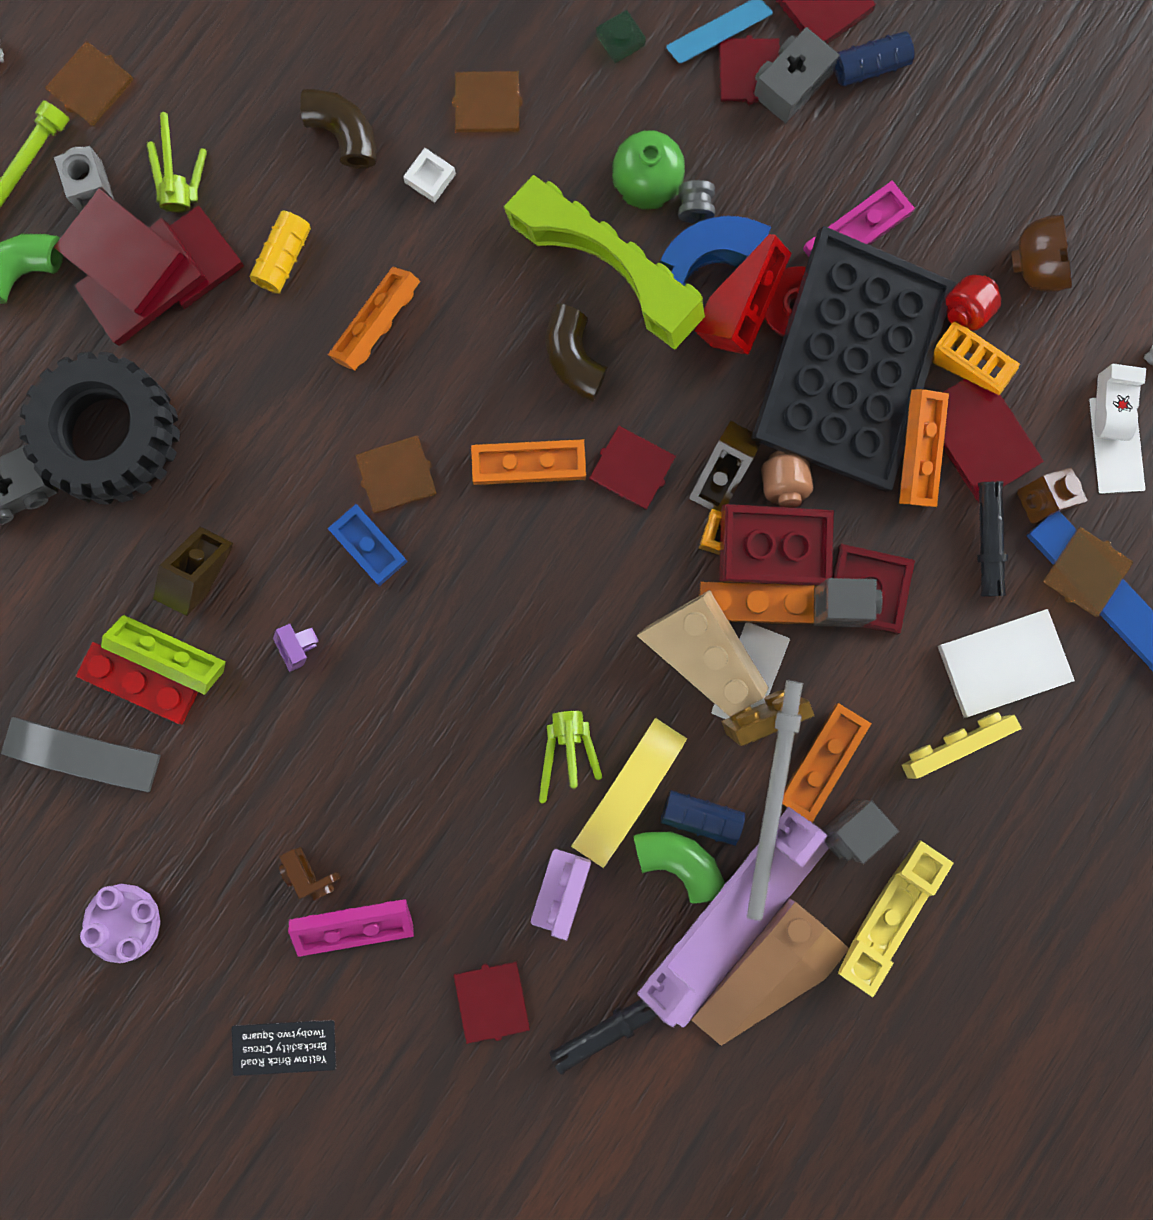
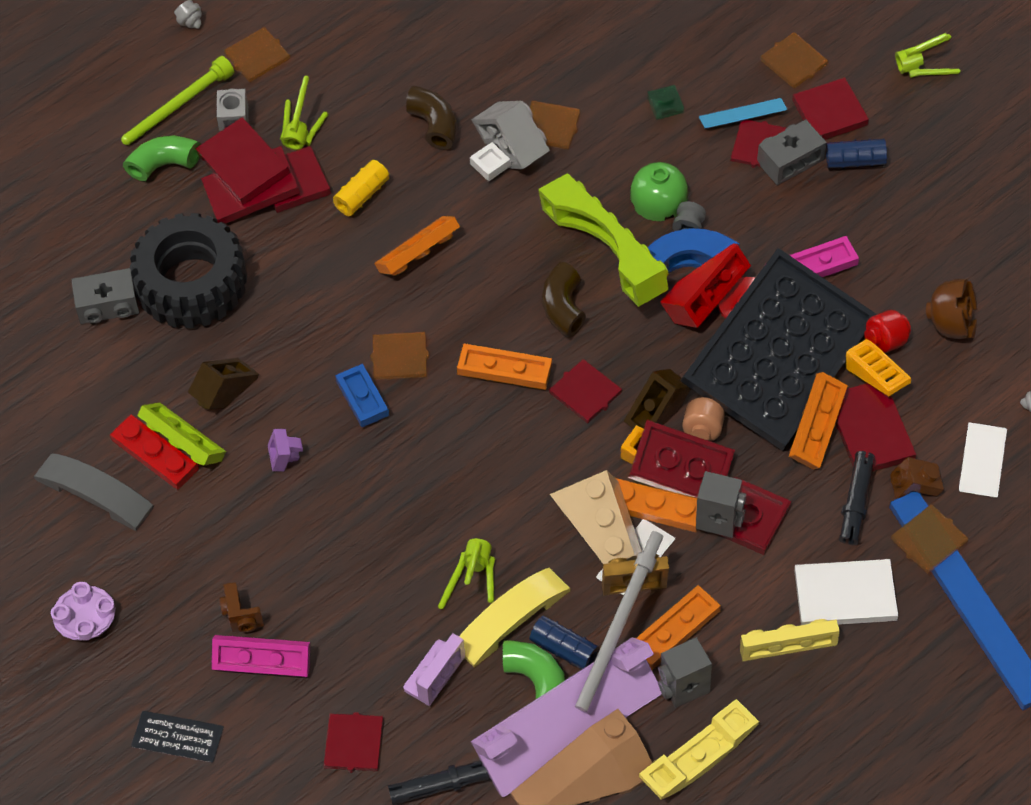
camera: 20 degrees right, 25 degrees down
white leg [1095,364,1146,441] -> none
none -> light grey brick [472,101,550,169]

